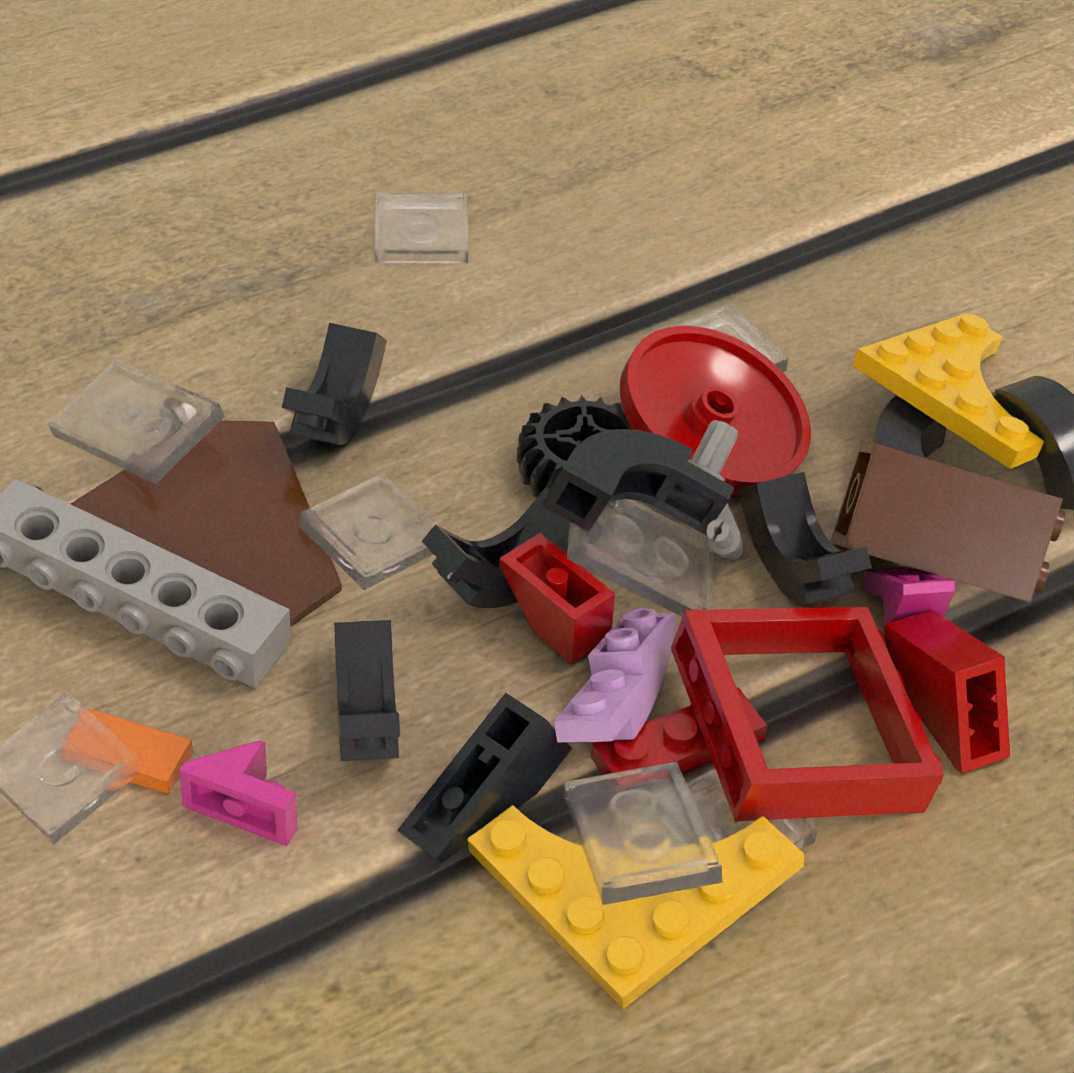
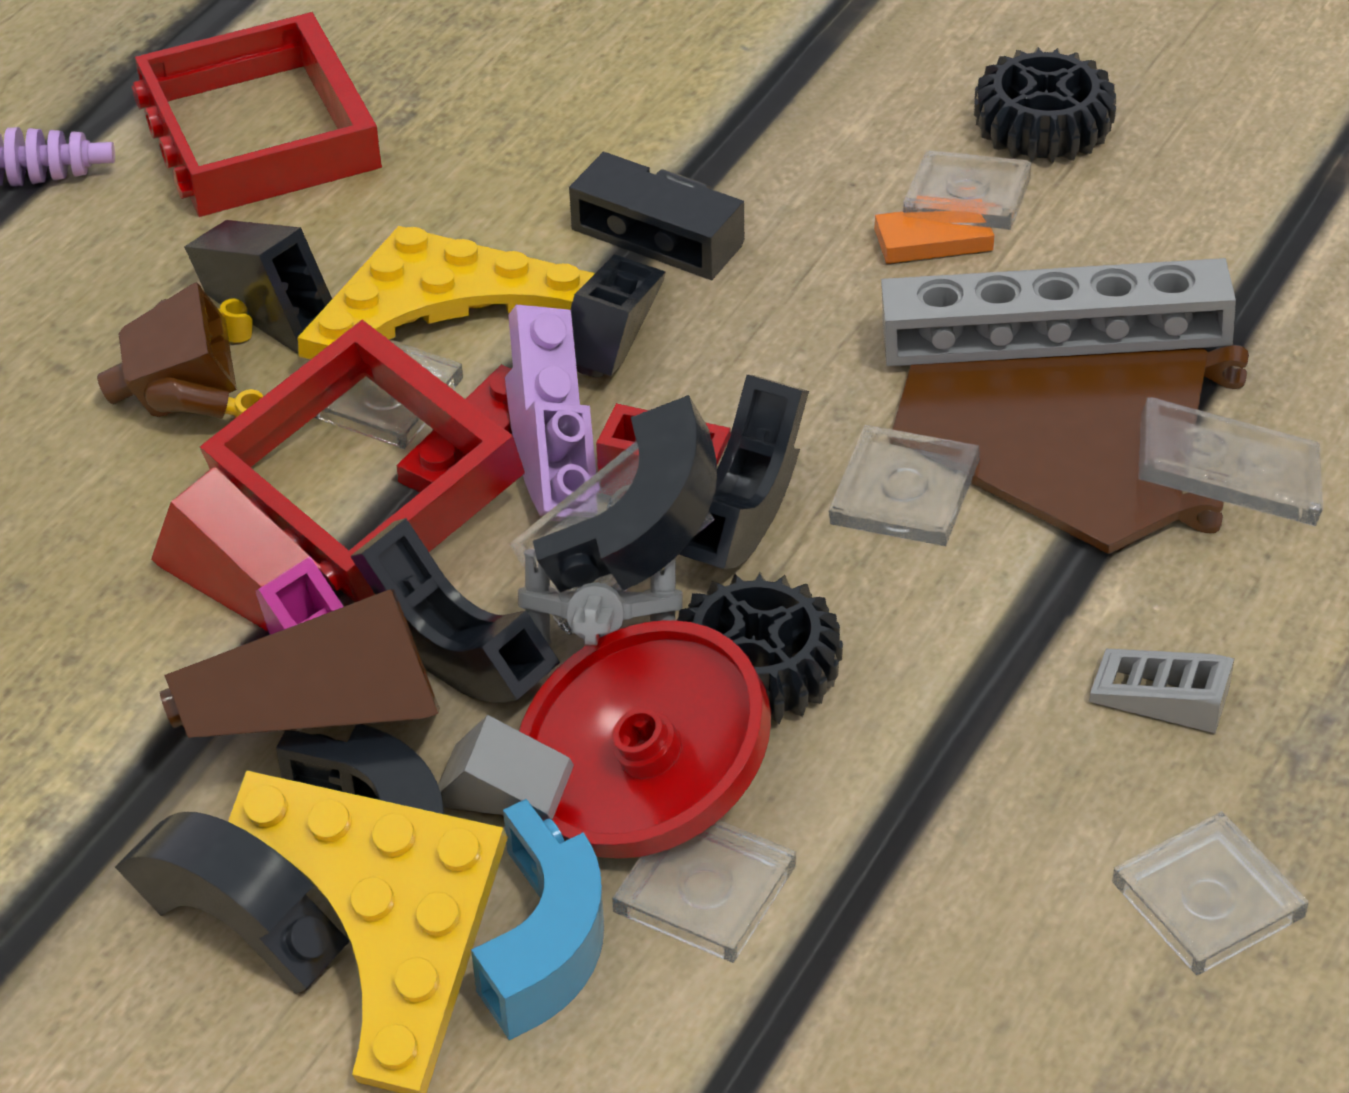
camera: 155 degrees right, 0 degrees up
dark pink slope [179,741,298,846] -> none
black arch [281,323,387,445] -> none
black arch [334,620,400,761] -> none
clear tile [564,762,723,905] -> none
none -> reddish brown torso [97,282,263,419]
none -> black slope [184,220,332,354]
none -> light grey slope [438,715,574,820]
none -> dark azure arch [471,799,604,1040]
none -> black piece [569,151,745,280]
none -> light grey slope [1089,648,1235,733]

